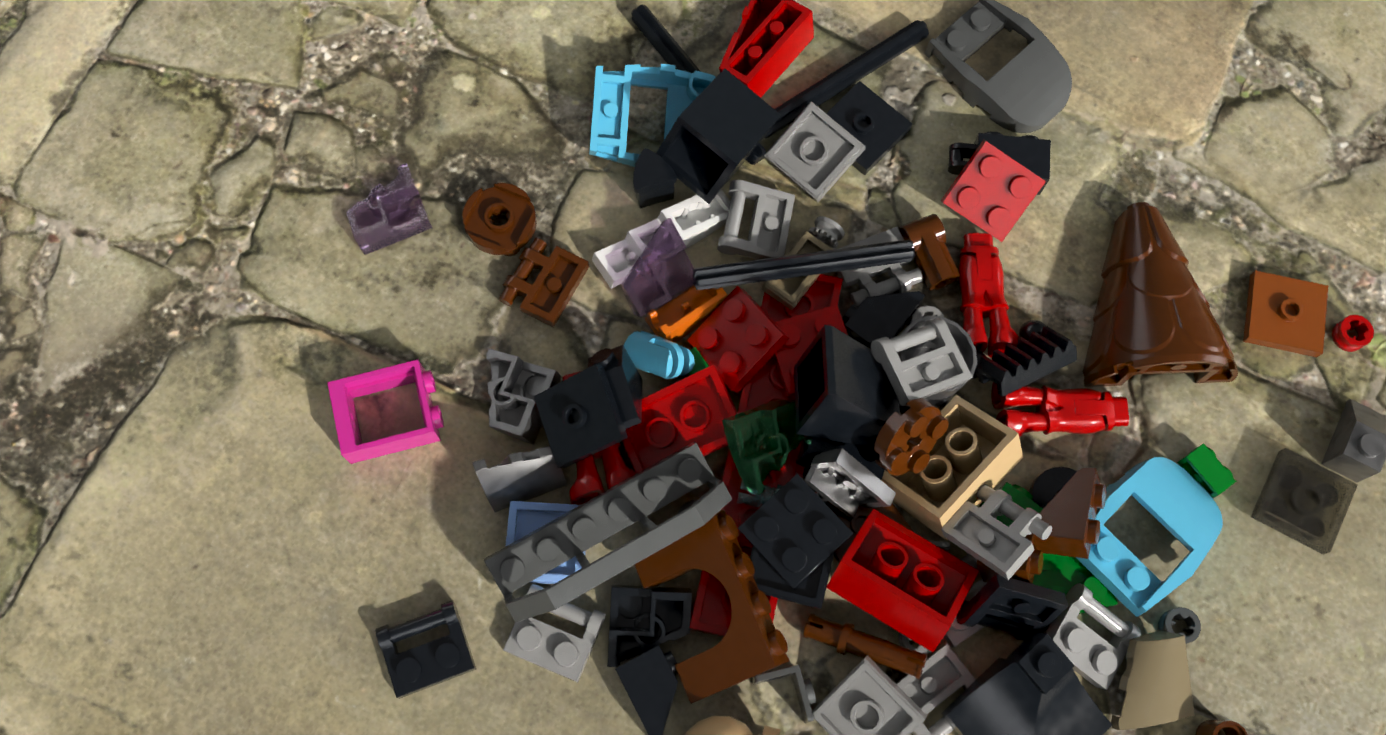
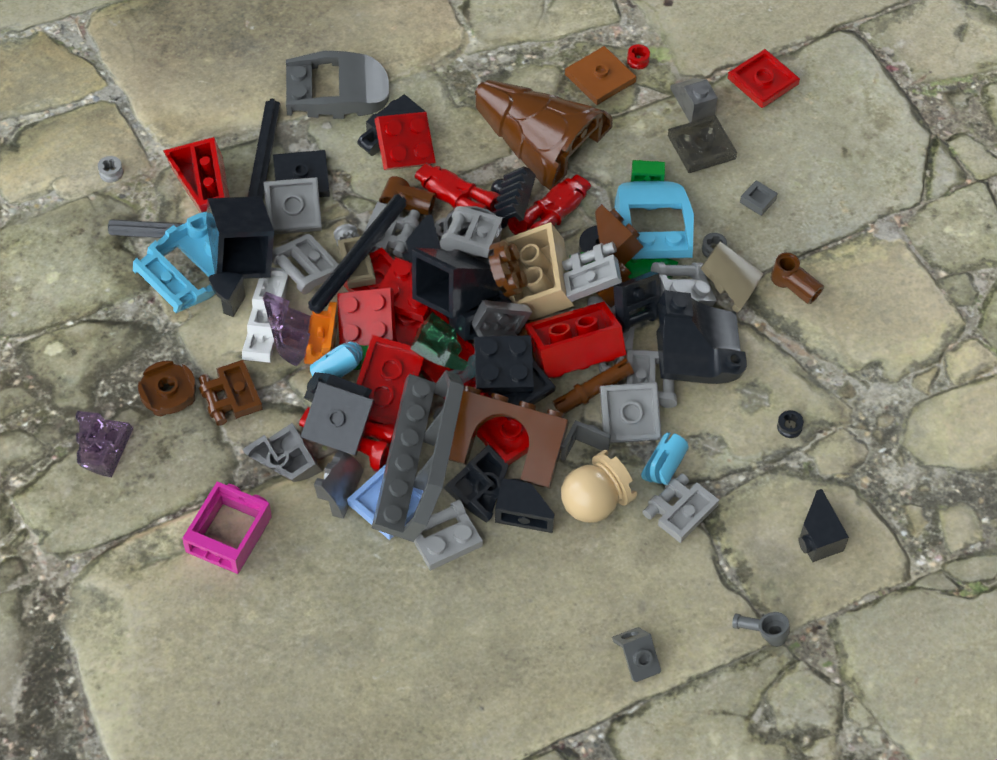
camera: 50 degrees left, 15 degrees down
black plate [375,600,476,699] -> none
none -> dark grey plate [740,180,778,216]

